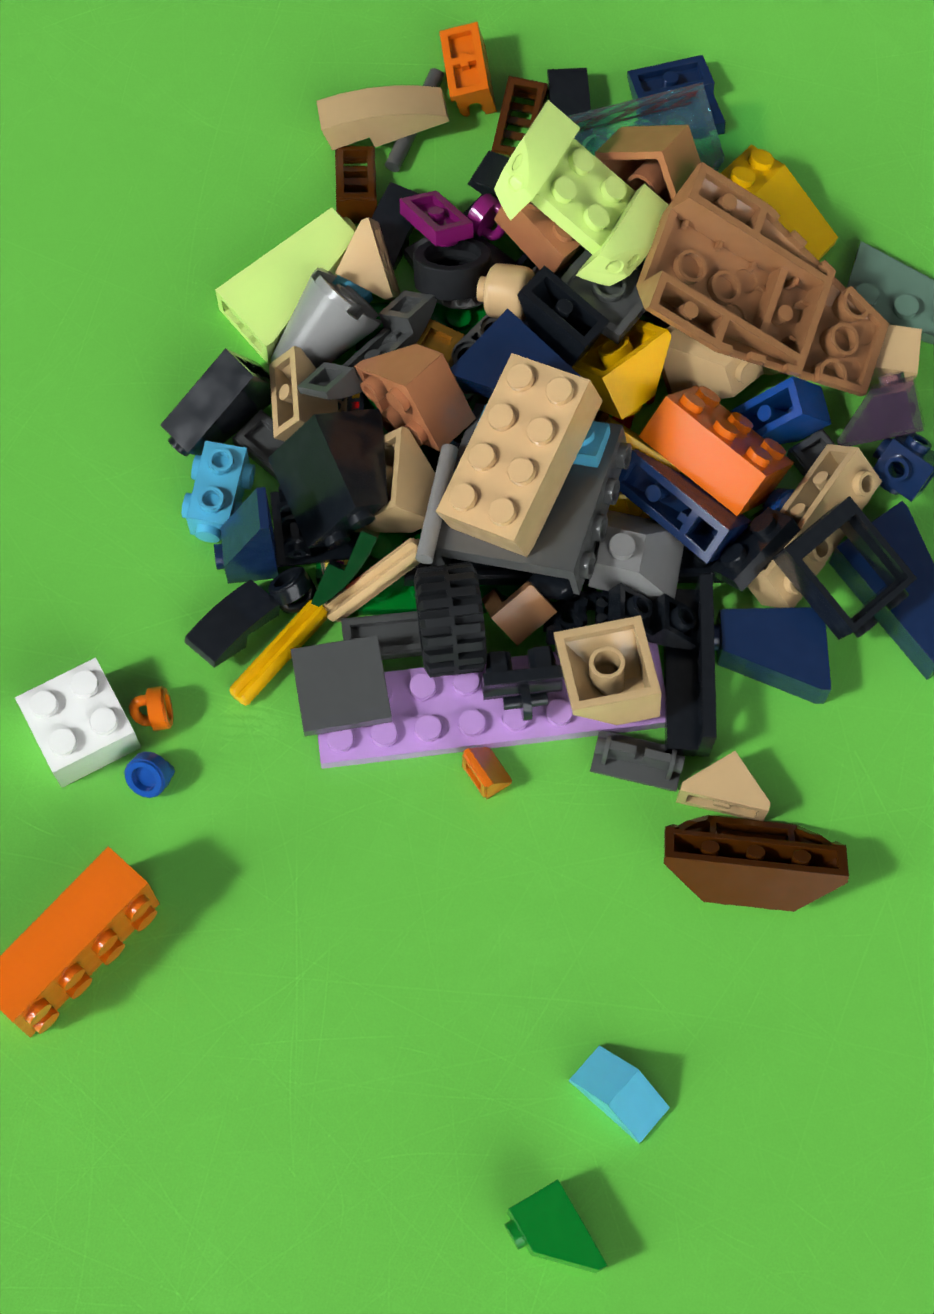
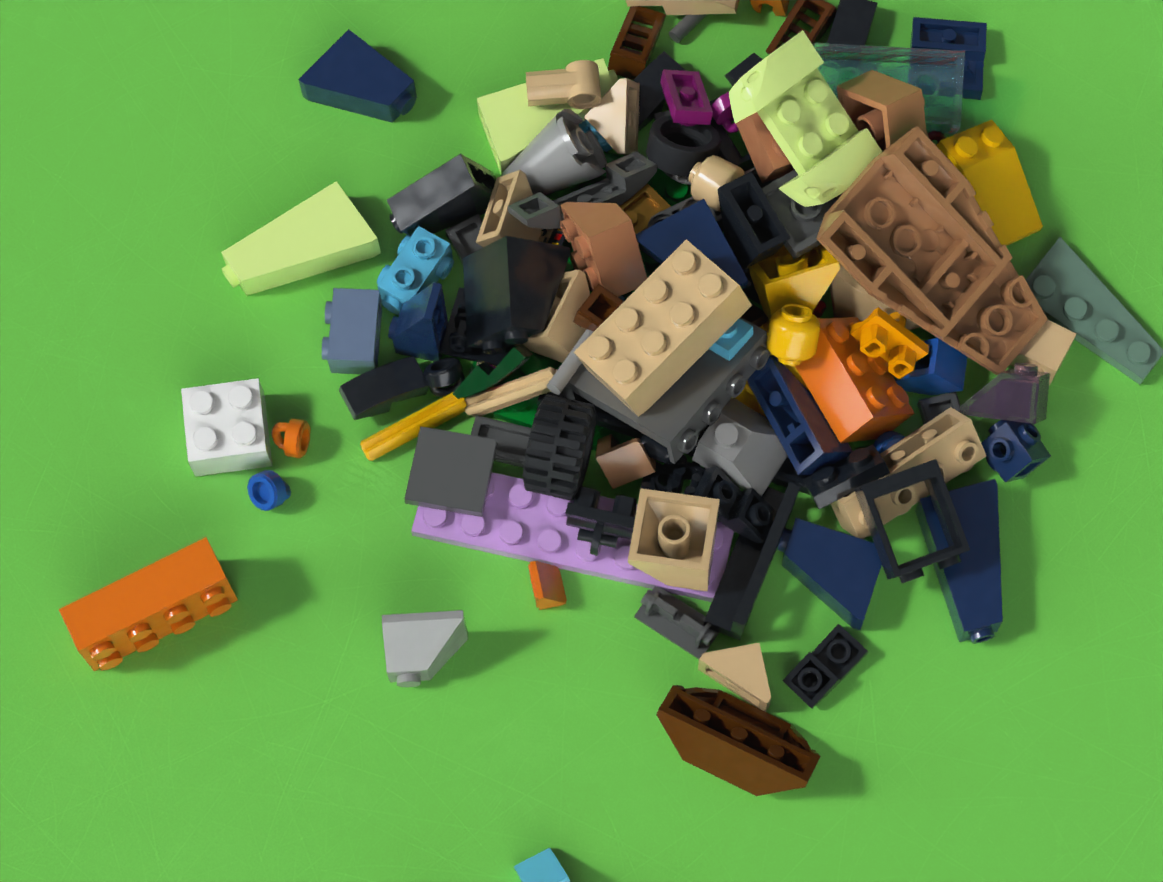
camera: 25 degrees right, 0 degrees up
none -> yellowish green slope [221,181,381,296]
none -> dark blue slope [298,29,417,123]
none -> sand blue brick [322,288,383,374]
none -> light grey slope [382,610,468,687]
none -> tan piece [526,60,601,109]
none -> reddish brown slope [573,284,624,331]
none -> yellow head [766,304,820,366]
none -> black slope [783,624,869,709]
none -> light orange hips [850,307,929,379]

